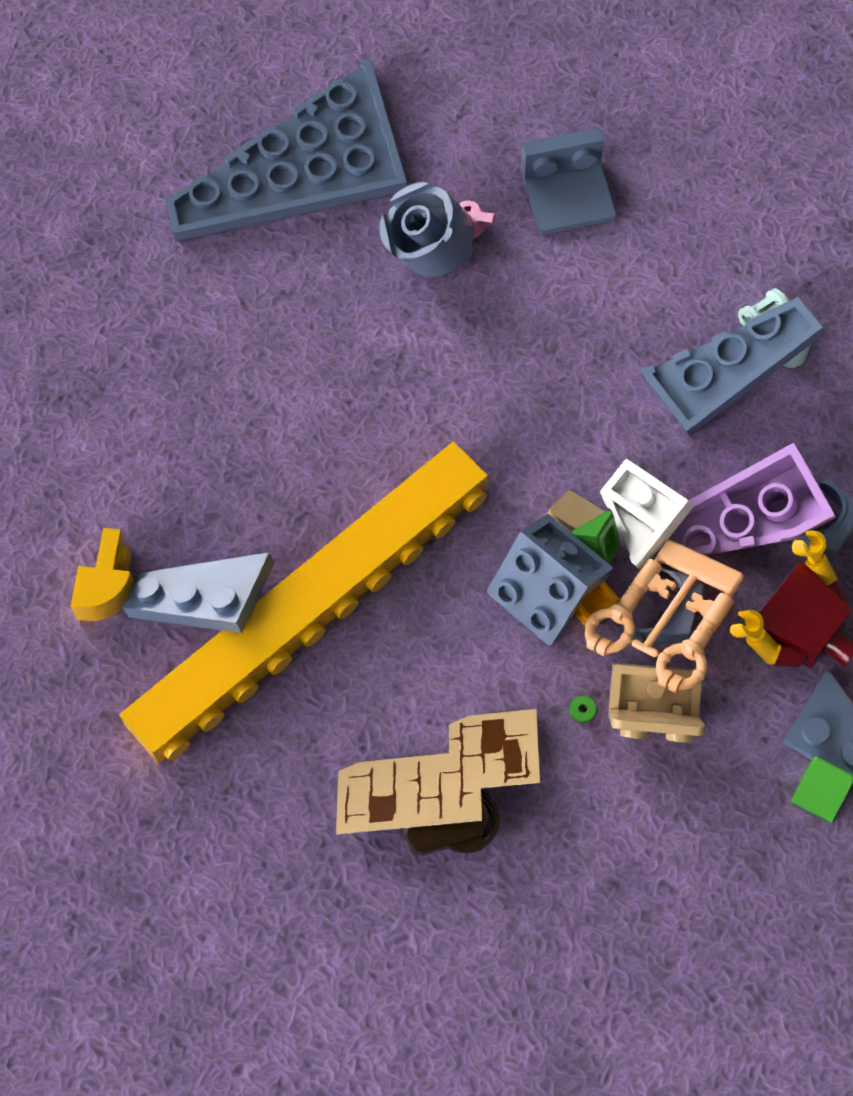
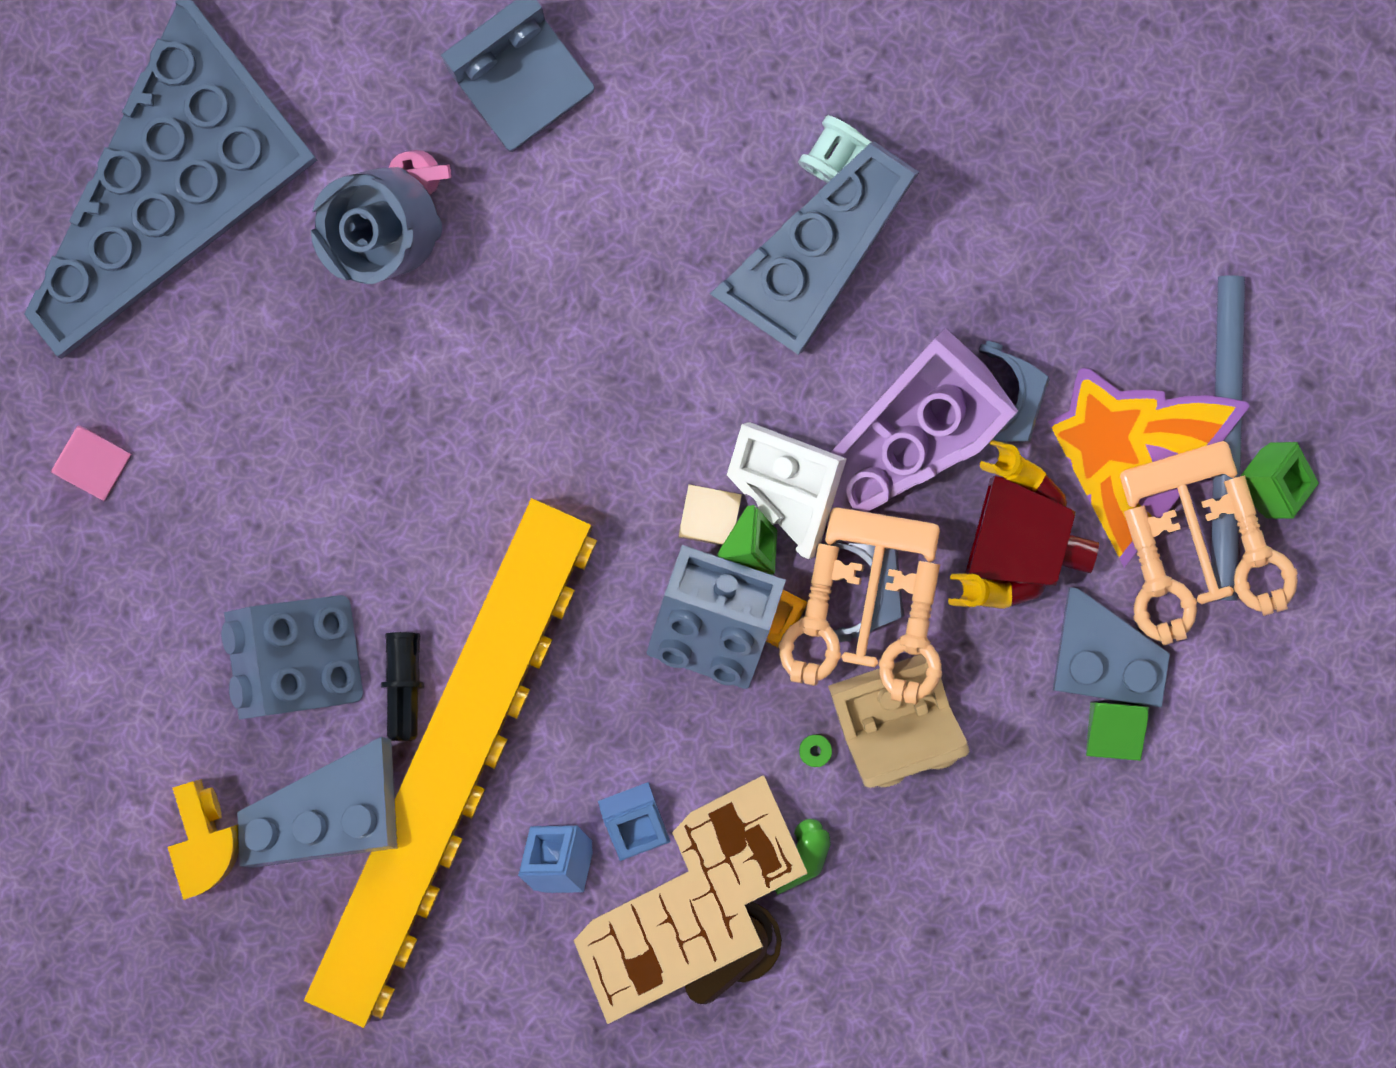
camera: 30 degrees left, 20 degrees up
none -> bright pink slope [51,426,132,501]
none -> sand blue bracket [221,595,363,720]
none -> black axle [381,632,424,741]
none -> medium blue slope [518,825,593,893]
none -> medium blue slope [598,782,671,861]
none -> bright green arm [775,819,831,895]

